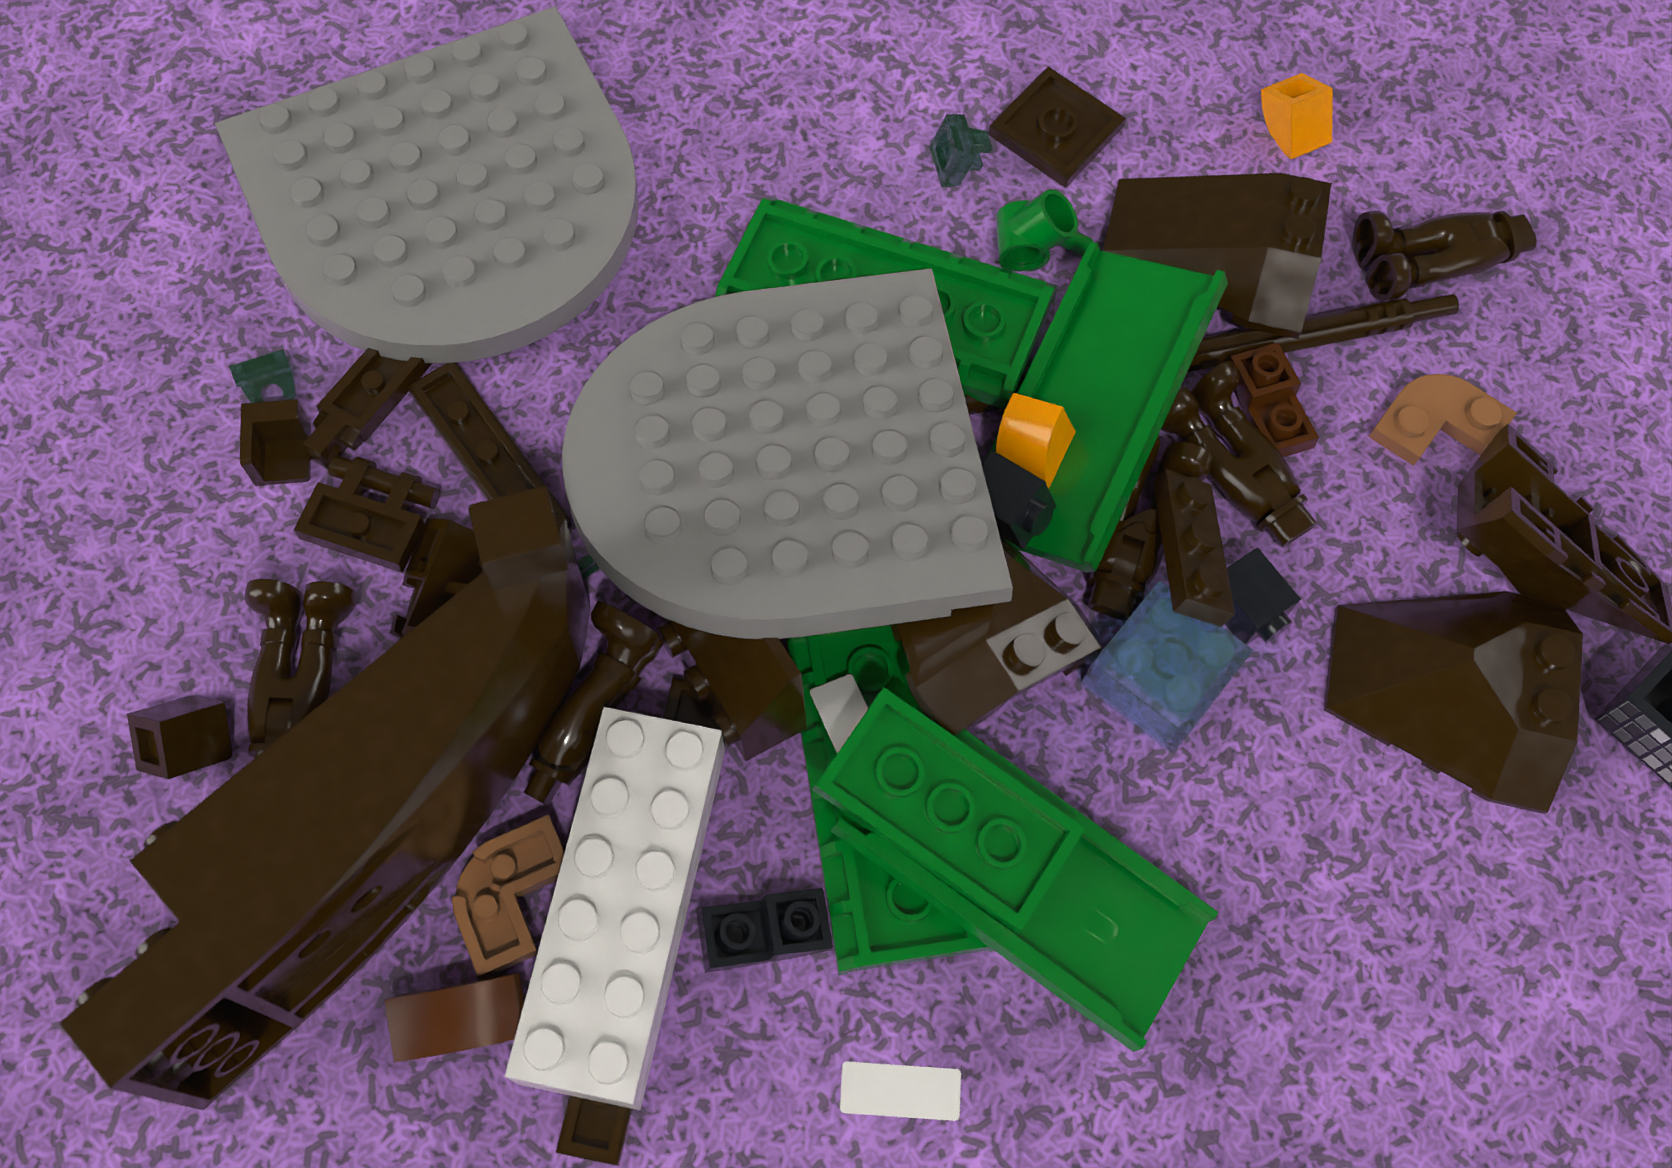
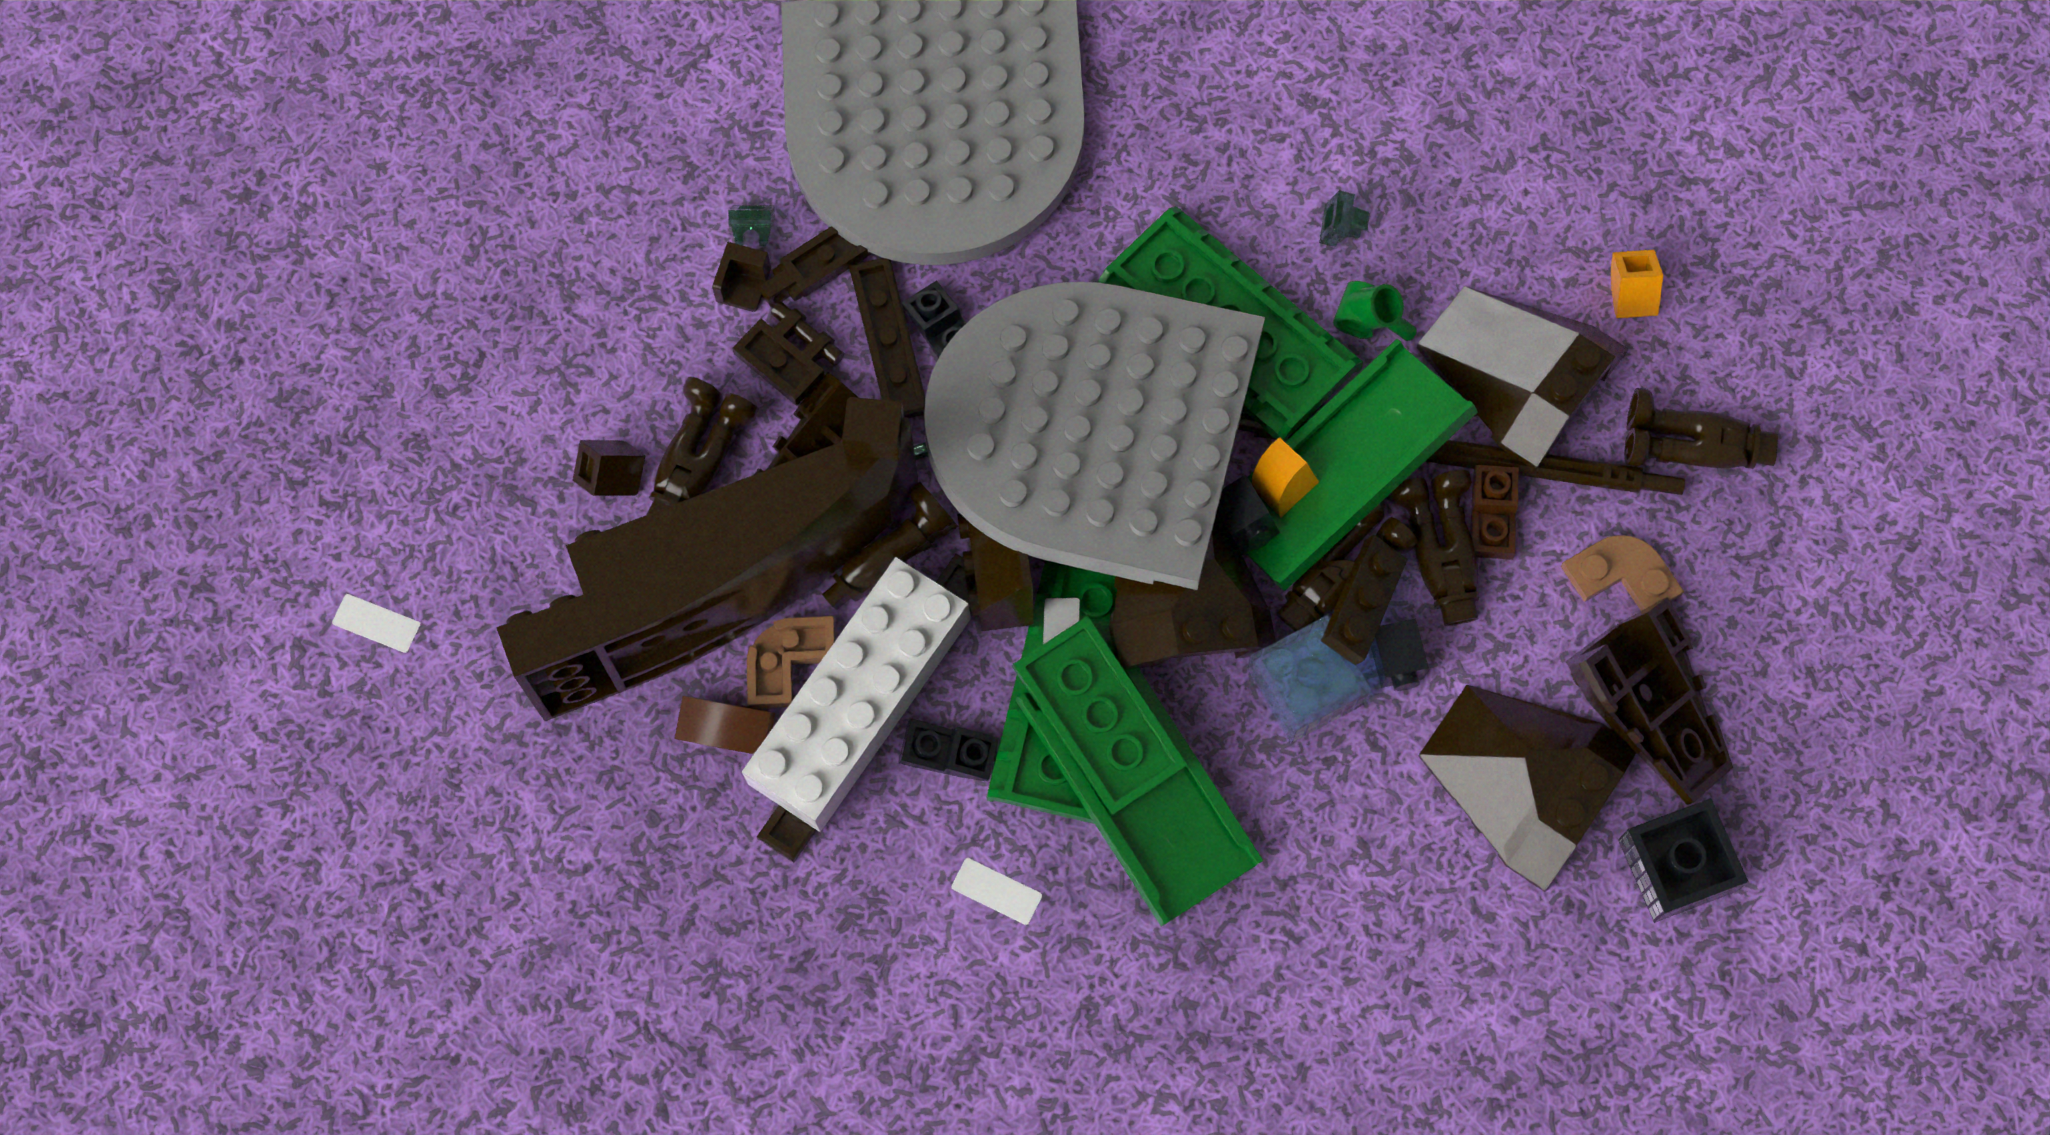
camera: 30 degrees right, 5 degrees up
dark brown tile [988,66,1126,188] -> none
none -> black slope [902,280,966,358]

